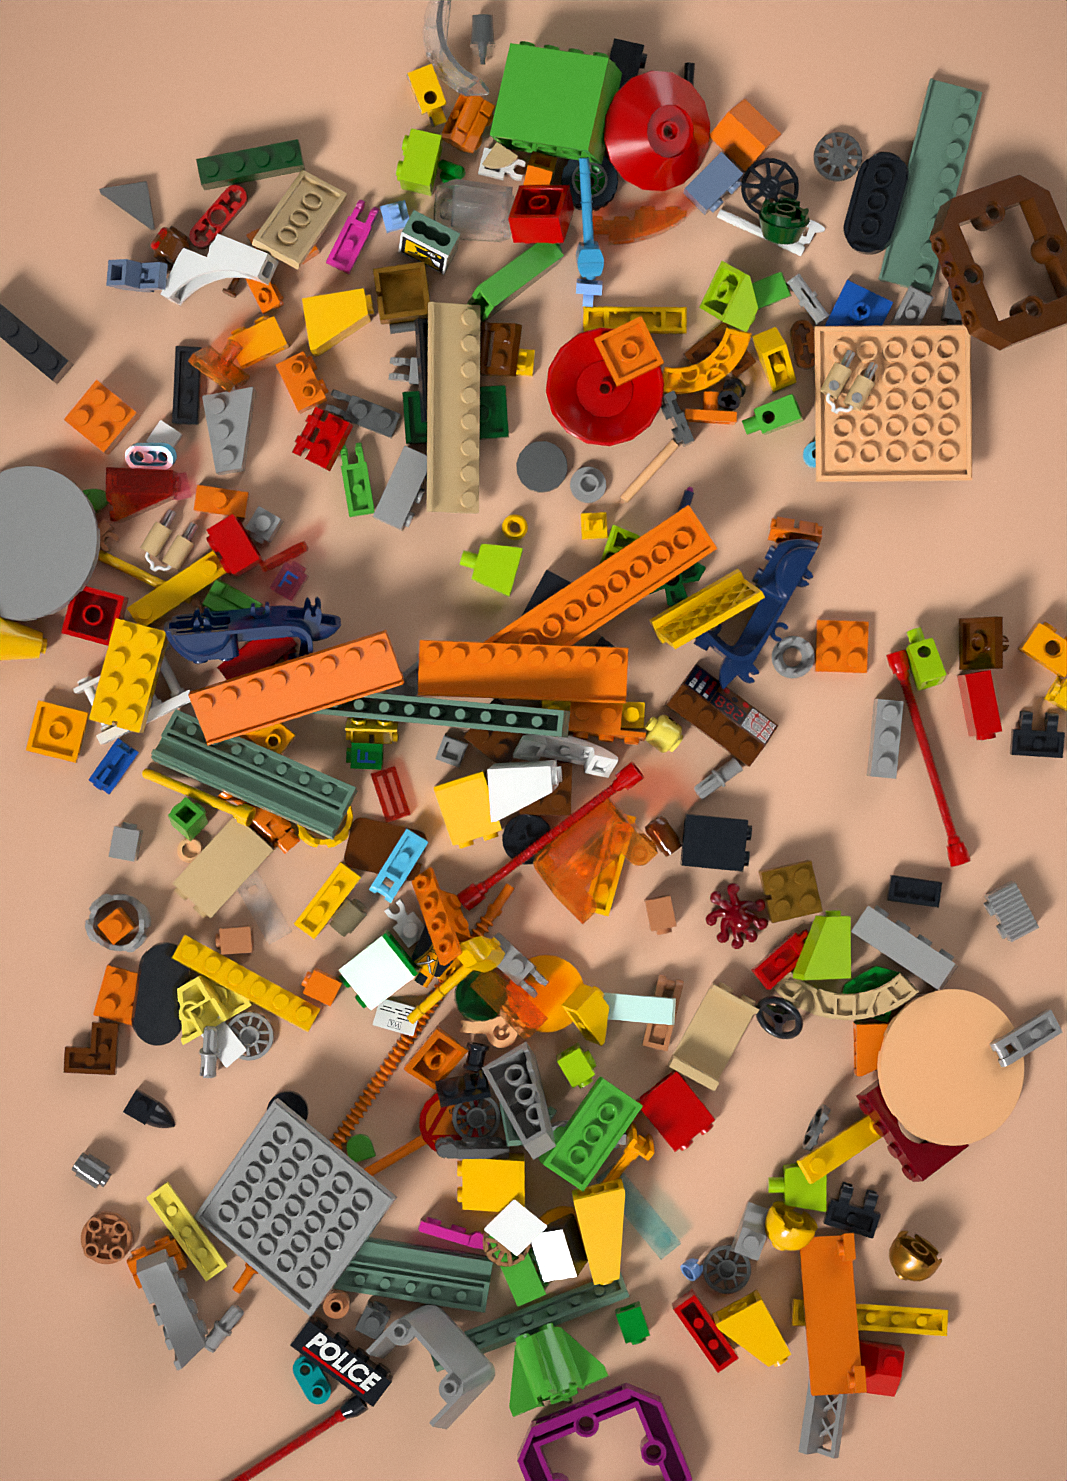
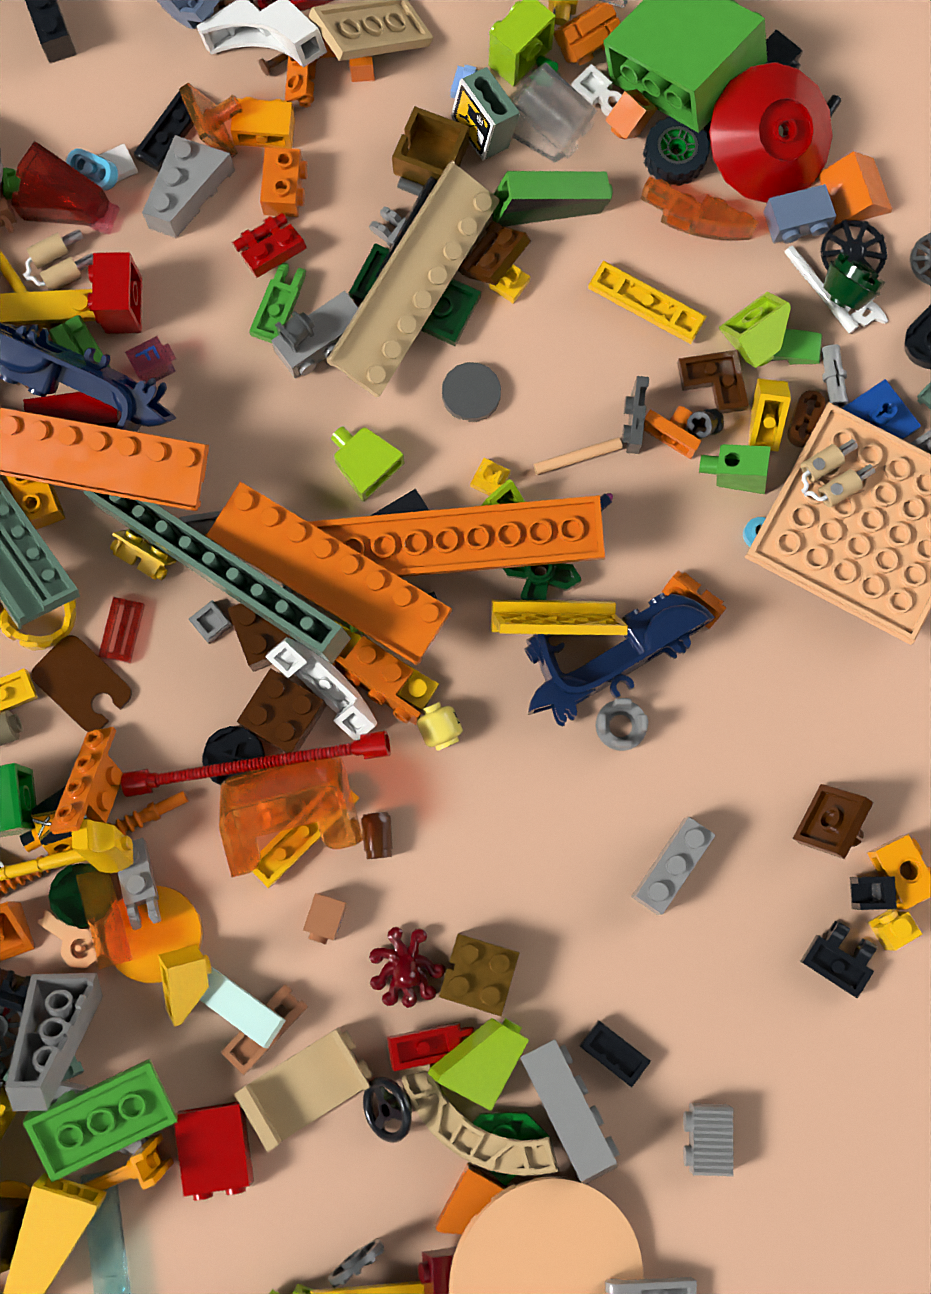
camera: 30 degrees right, 10 degrees down
orange brick [64,379,141,455] -> none
orange tile [194,485,249,519] -> none
light grey brick [246,506,284,544] -> none
clear red tile [259,541,309,572] -> none
yellow slope [302,288,374,357] -> none
dark grey hinge [325,389,401,439] -> none
dark pink hinge [326,199,380,275] -> none
green brick [346,743,384,770] -> none
medium azure plate [369,829,428,903] -> none
white plate [384,899,425,948] -> none
yellow slope [433,771,502,849] -> none
black bush [462,1042,490,1072] -> none
tan tile [482,142,518,169] -> none
white slope [487,760,562,822] -> none
yellow plate [502,514,528,540] -> none
red brick [508,185,574,244] -> none
red dish [546,327,665,446] -> none
lime brick [556,1042,597,1088] -> none
light grey piece [570,467,606,503] -> none
dark azure piece [576,157,604,280] -> none
light blue tile [576,279,603,307] -> none
orange plate [594,316,664,387] -> none
light orange tile [663,328,752,395] -> none
reddish brown slope [665,664,778,767] -> none
black brick [680,814,752,872] -> none
light grey axle [694,757,743,799] -> none
orange plate [814,620,869,673] -> none
red hose [886,649,971,867] -> none
lime torso [906,627,946,692] -> none
red brick [957,670,1002,740] -> none
none -> dark grey brick [275,311,315,353]
none -> black window [850,876,897,910]

